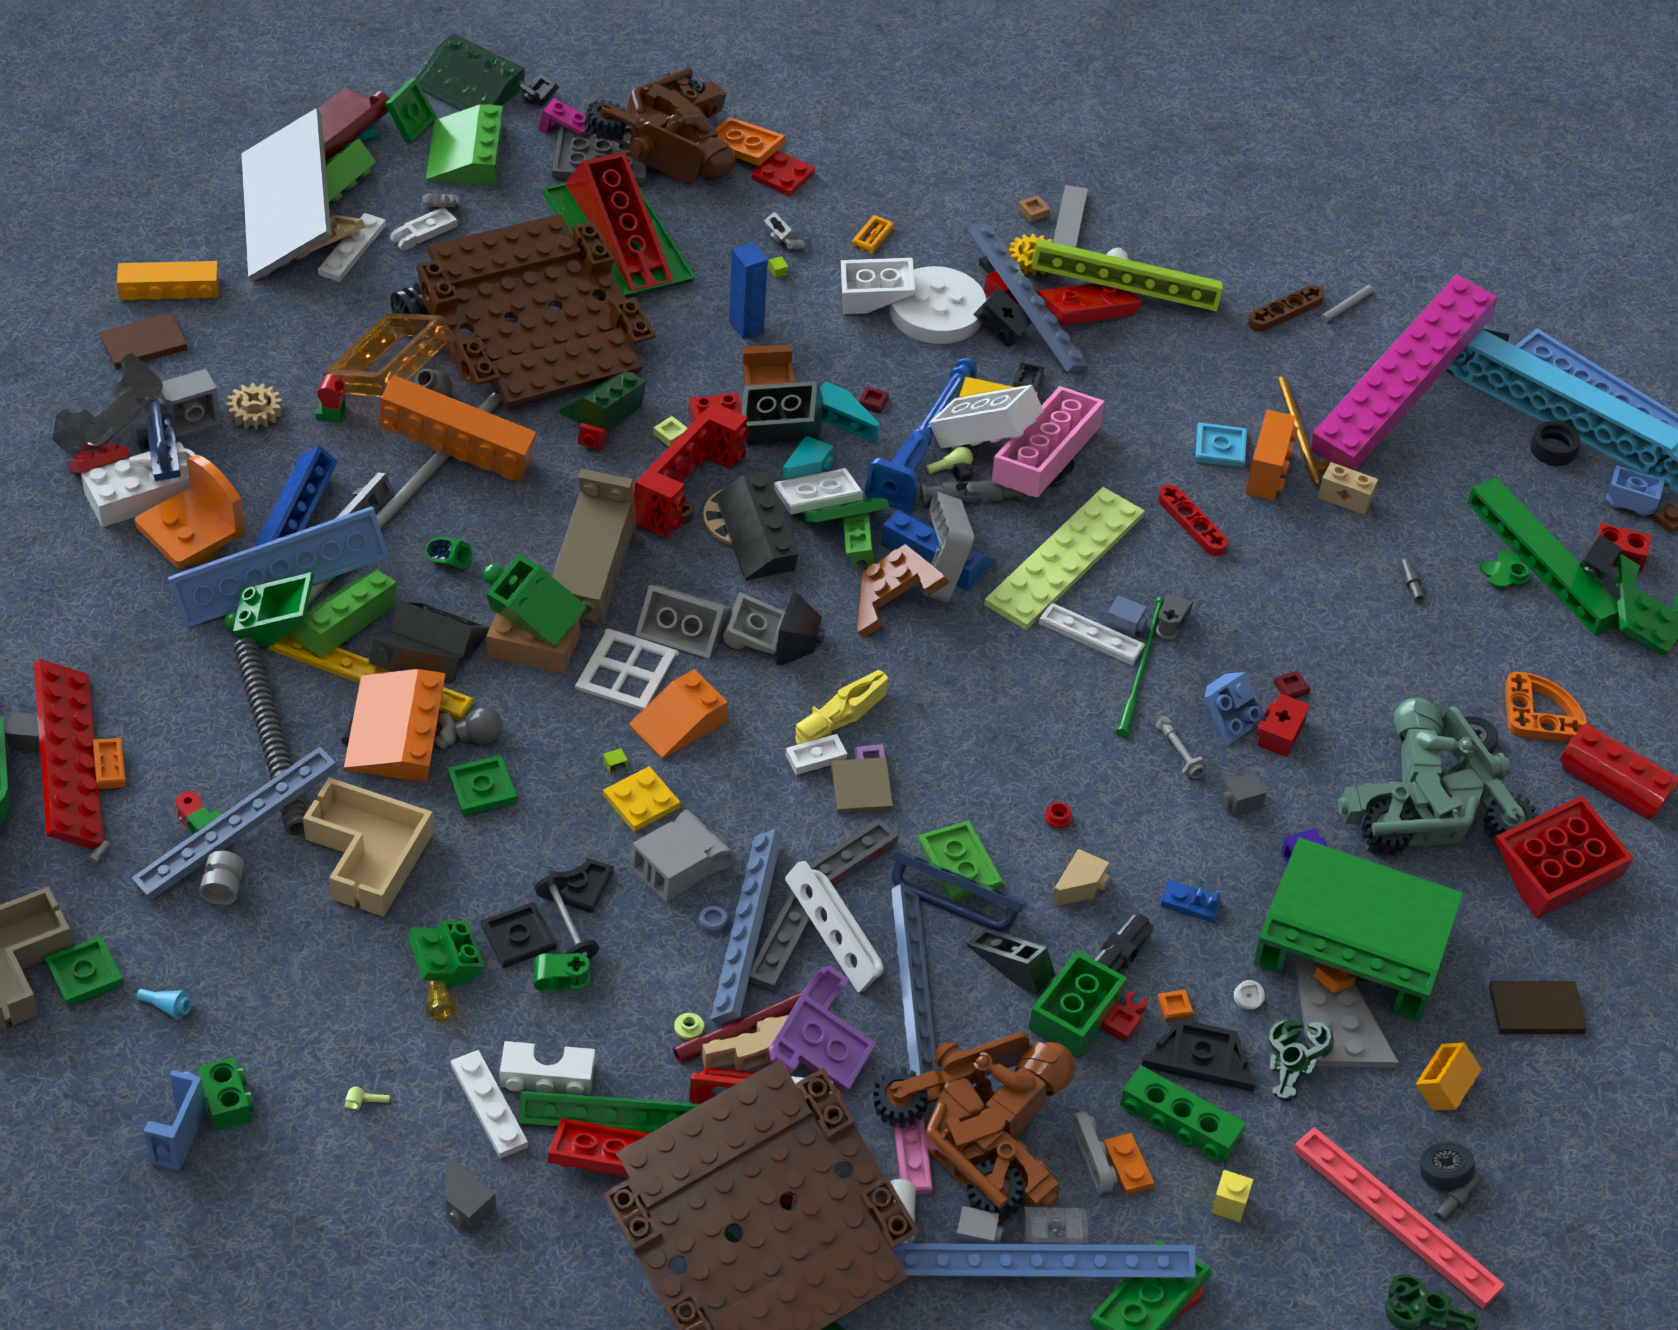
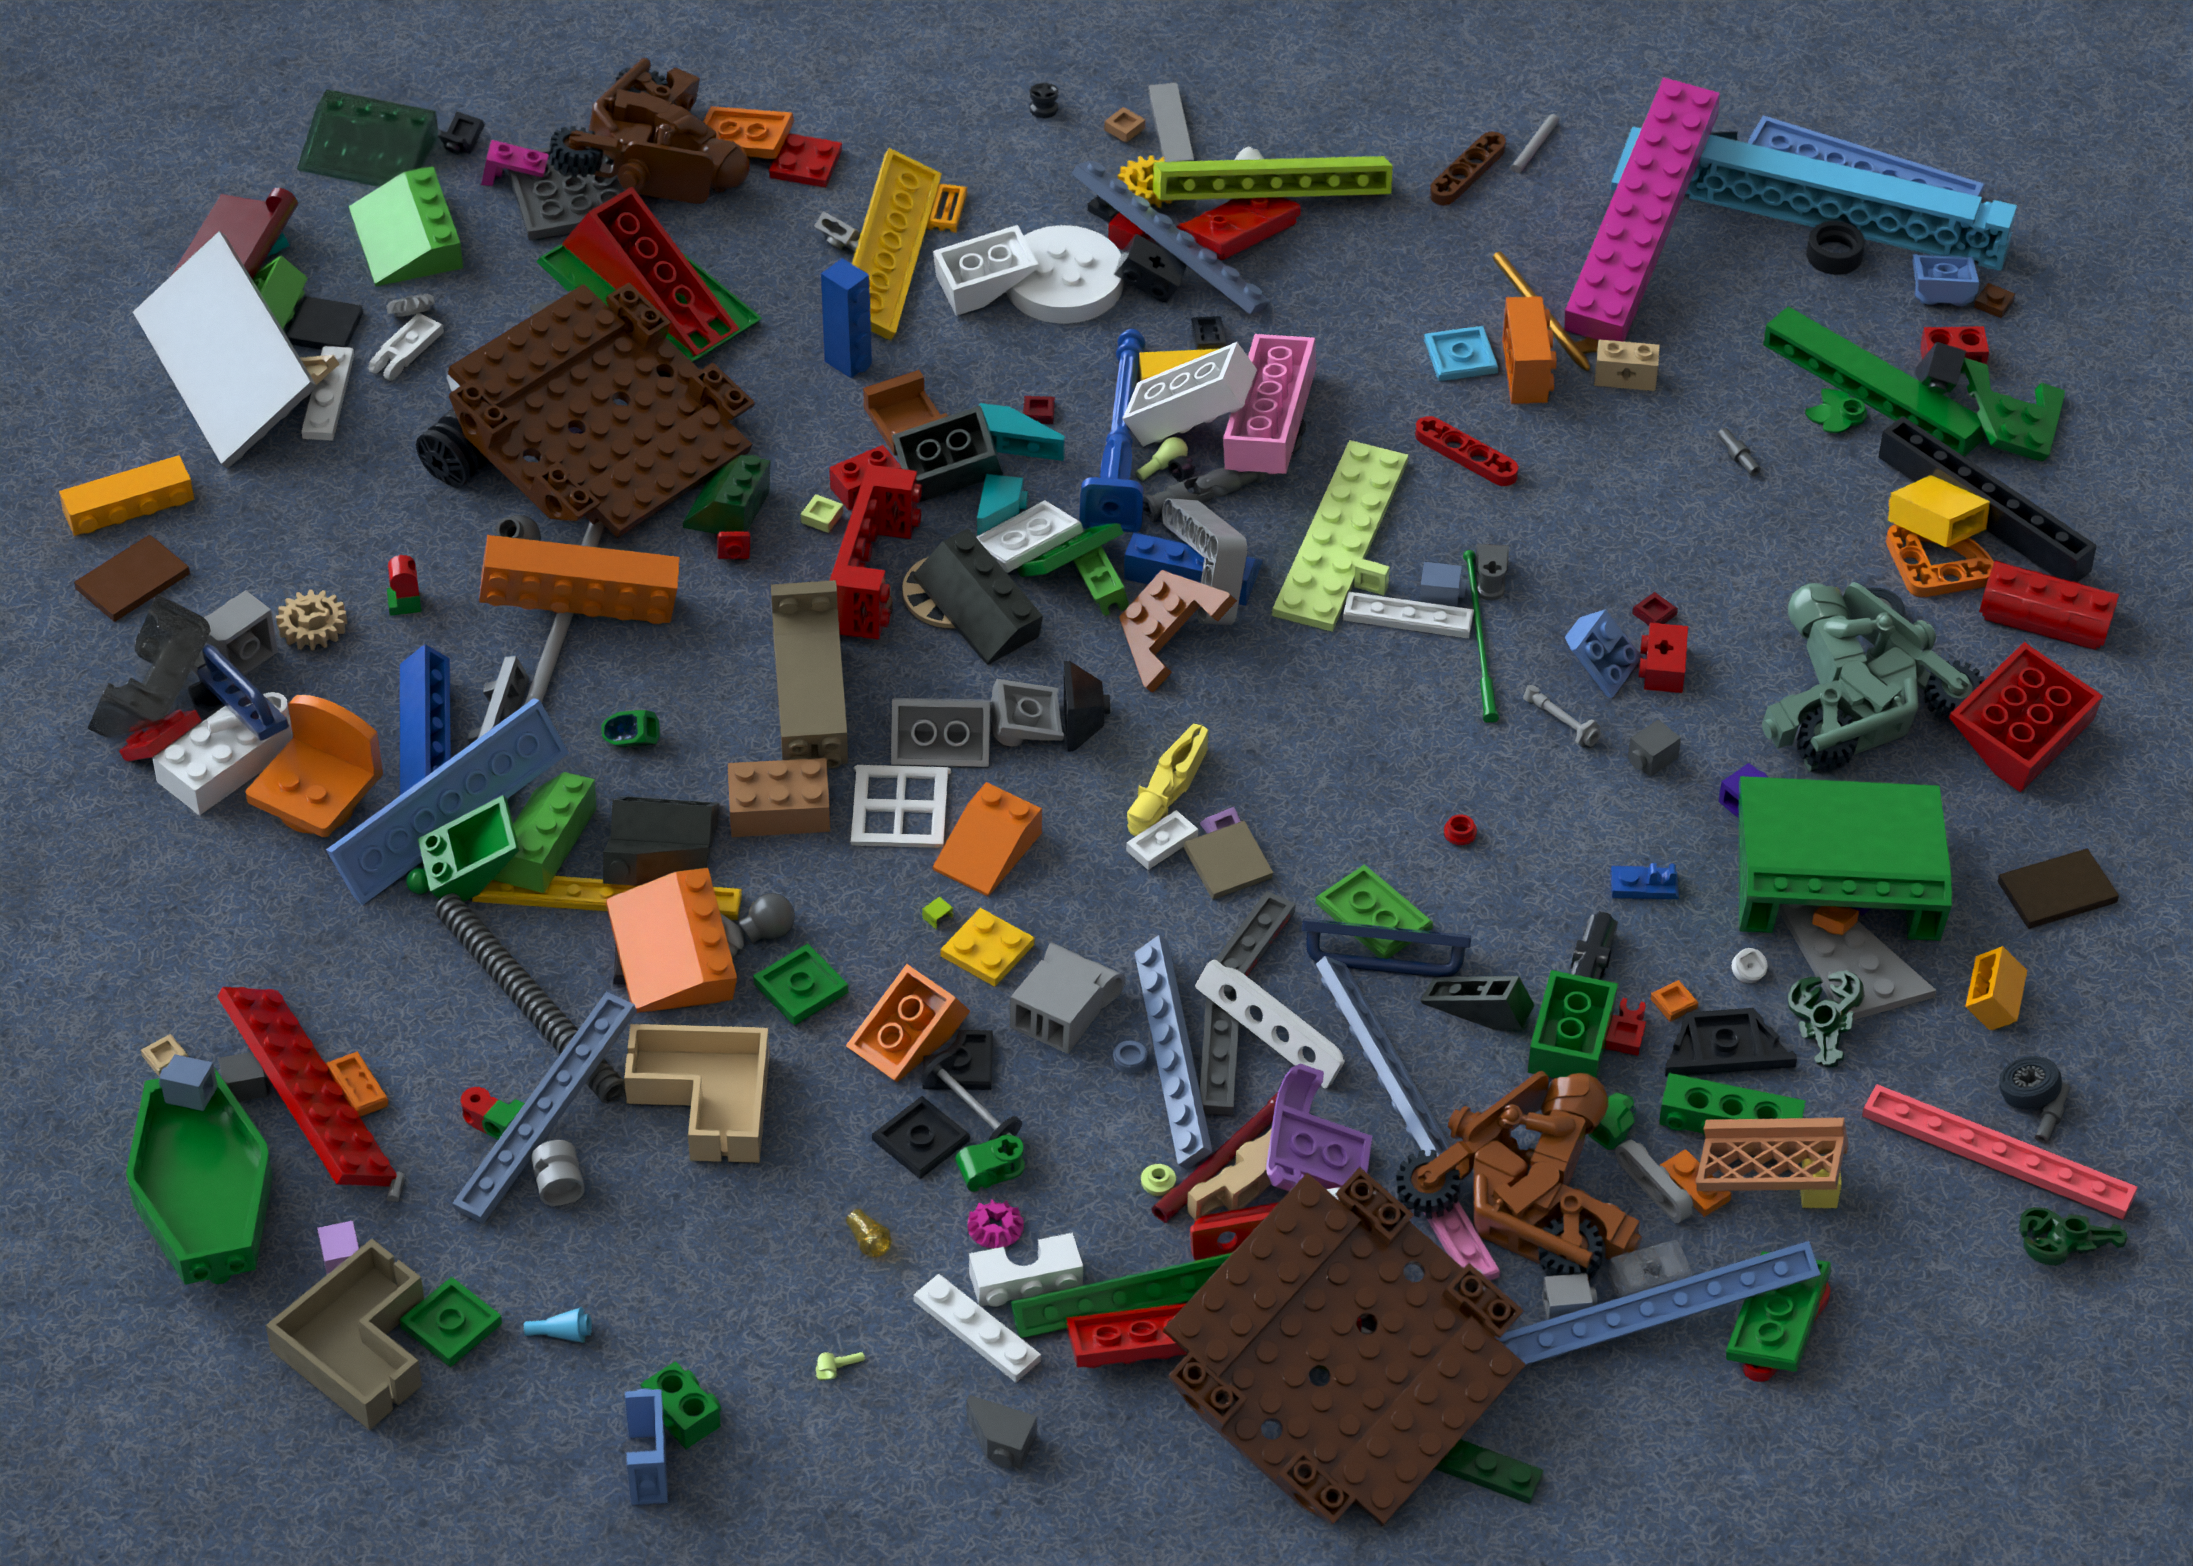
camera: 15 degrees left, 0 degrees up
clear orange window [323,313,454,397] -> none
green plate [385,78,437,143] -> none
green brick [407,920,485,989] -> none
green slope [483,554,587,648] -> none
tan slope [1052,849,1110,906] -> none
none -> black tile [286,296,363,350]
none -> lavender brick [318,1221,359,1275]
none -> orange slope [846,964,970,1082]
none -> yellow plate [852,148,942,341]
none -> dark pink gear [967,1199,1024,1249]
none -> black wheel [1030,83,1059,118]
none -> yellowish green plate [1354,558,1390,596]
none -> green rock [1588,1092,1637,1150]
none -> nougat fence [1696,1118,1849,1191]
none -> black brick [1878,416,2097,582]
none -> yellow brick [1888,475,1990,548]

